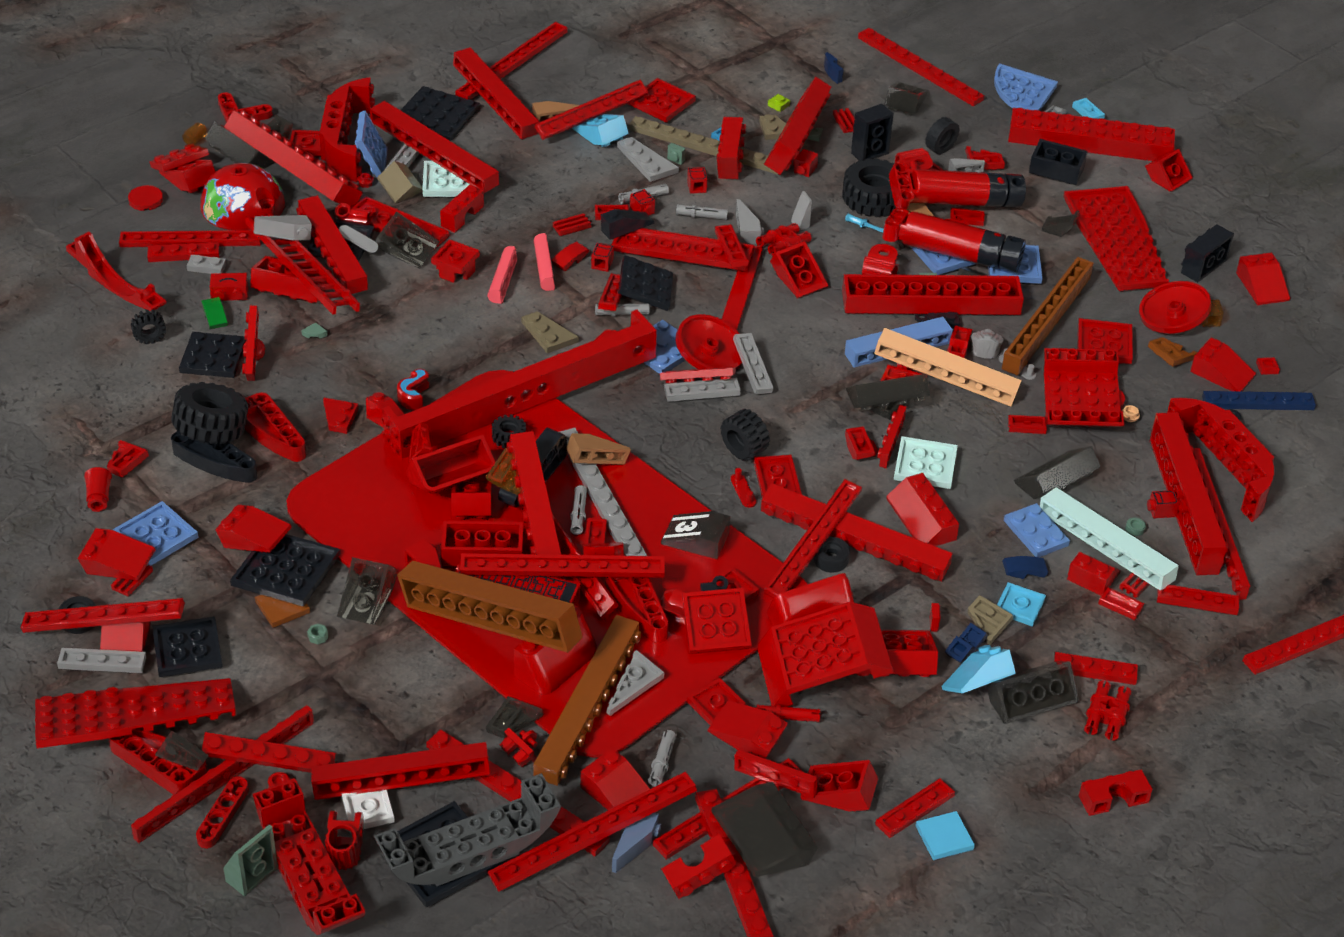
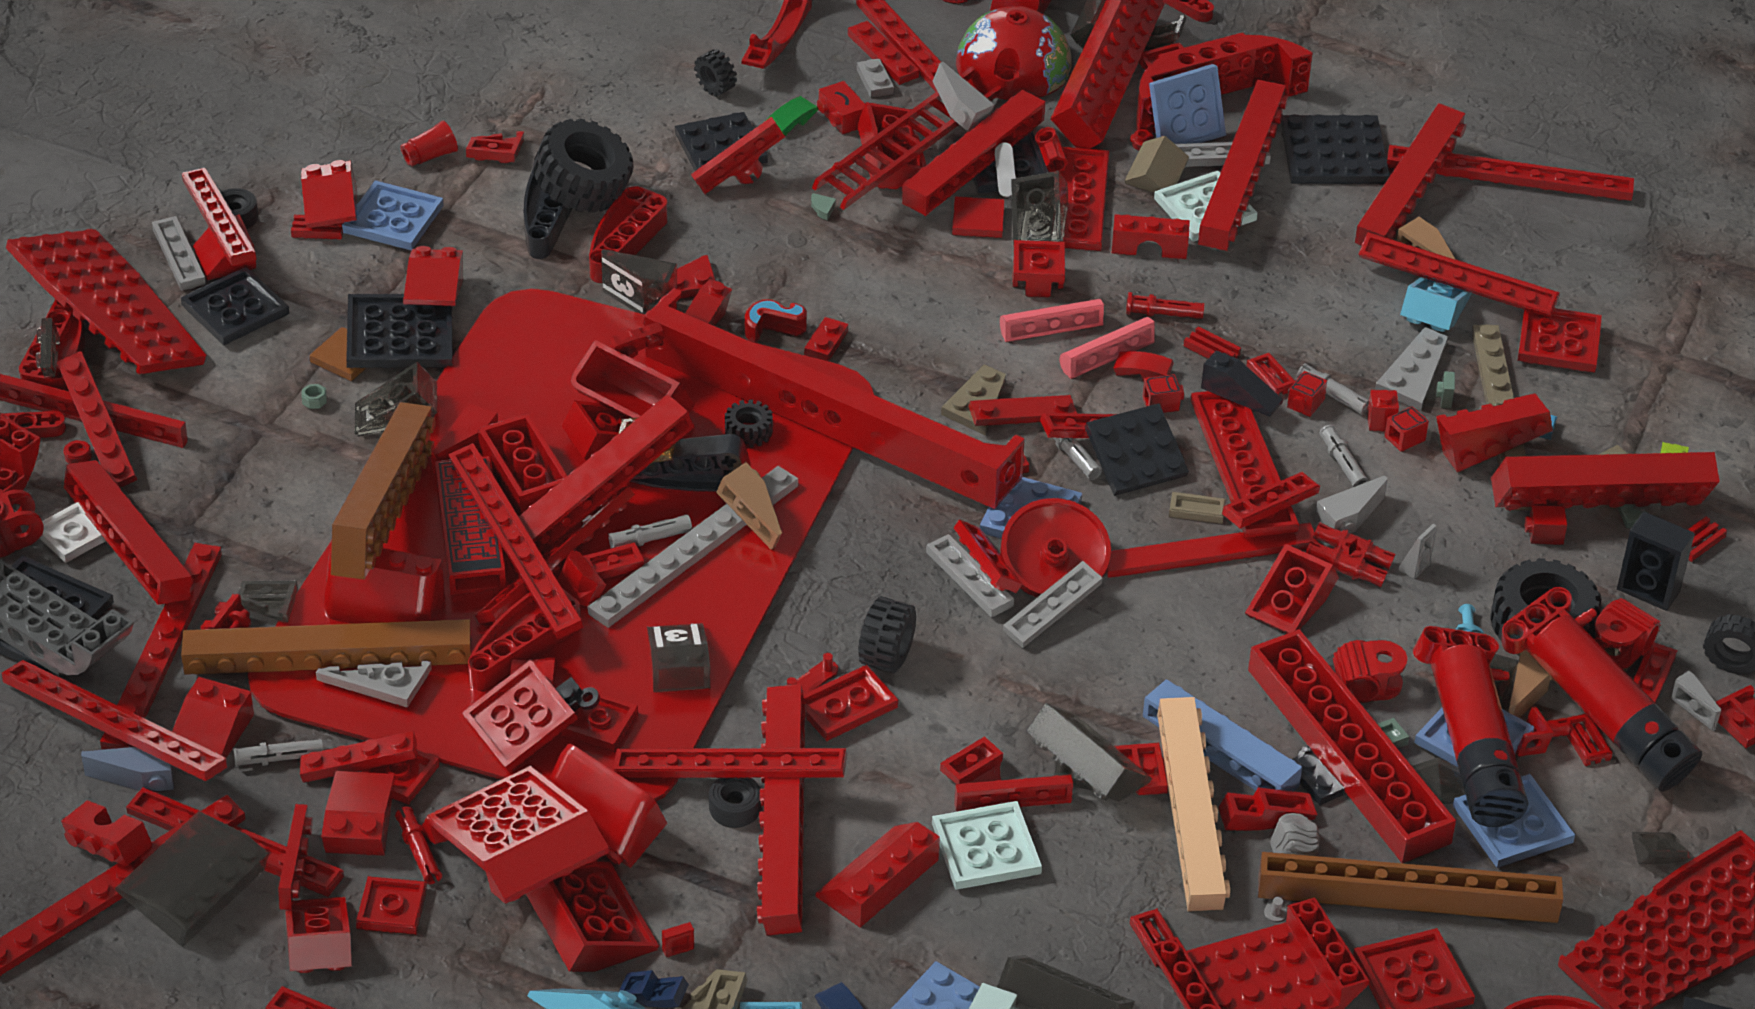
camera: 65 degrees right, 0 degrees up
none -> red plate [300,731,417,783]
none -> red tile [356,876,428,935]
none -> clear smoke slope [601,249,677,315]
none -> red plate [804,317,849,361]
none -> red tile [952,196,1004,238]
none -> red plate [969,395,1077,426]
none -> red pin [1126,292,1205,319]
none -> dark tan tile [1169,492,1226,524]
none -> red brick [1367,390,1399,431]

